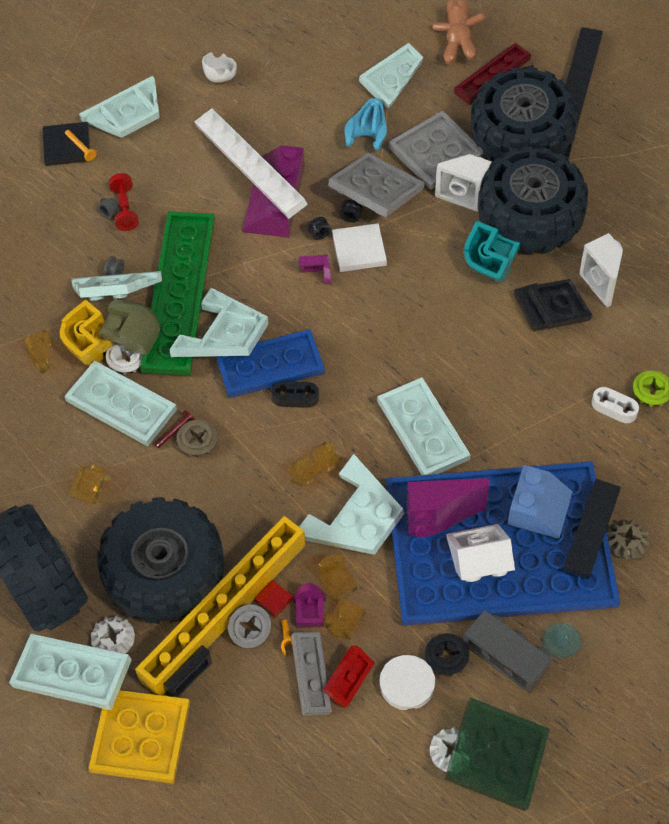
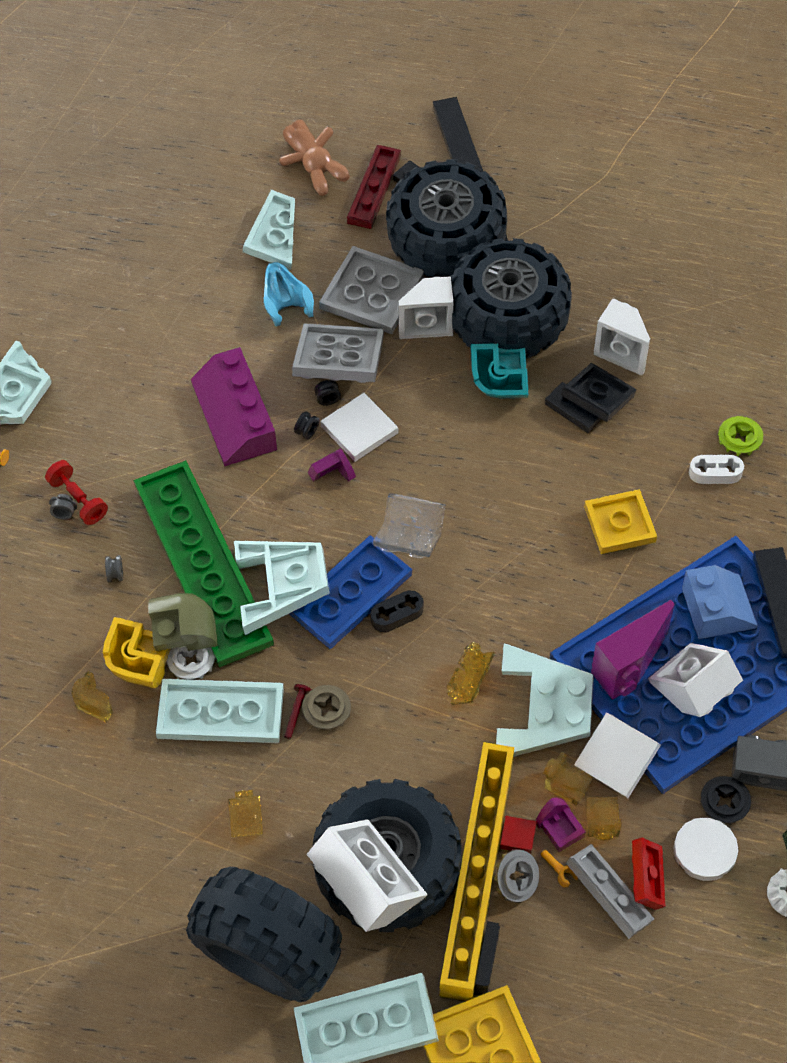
camera: 30 degrees left, 0 degrees up
light aqua wing [71,271,162,300] -> none
white gear [91,615,135,654] -> none
white plate [194,109,308,219] -> none
white hair [202,52,237,83] -> none
light aqua plate [377,378,470,475] -> none
none -> white slope [307,820,427,932]
none -> clear bracket [373,493,446,558]
none -> white tile [574,712,661,798]
none -> yellow plate [584,489,657,554]

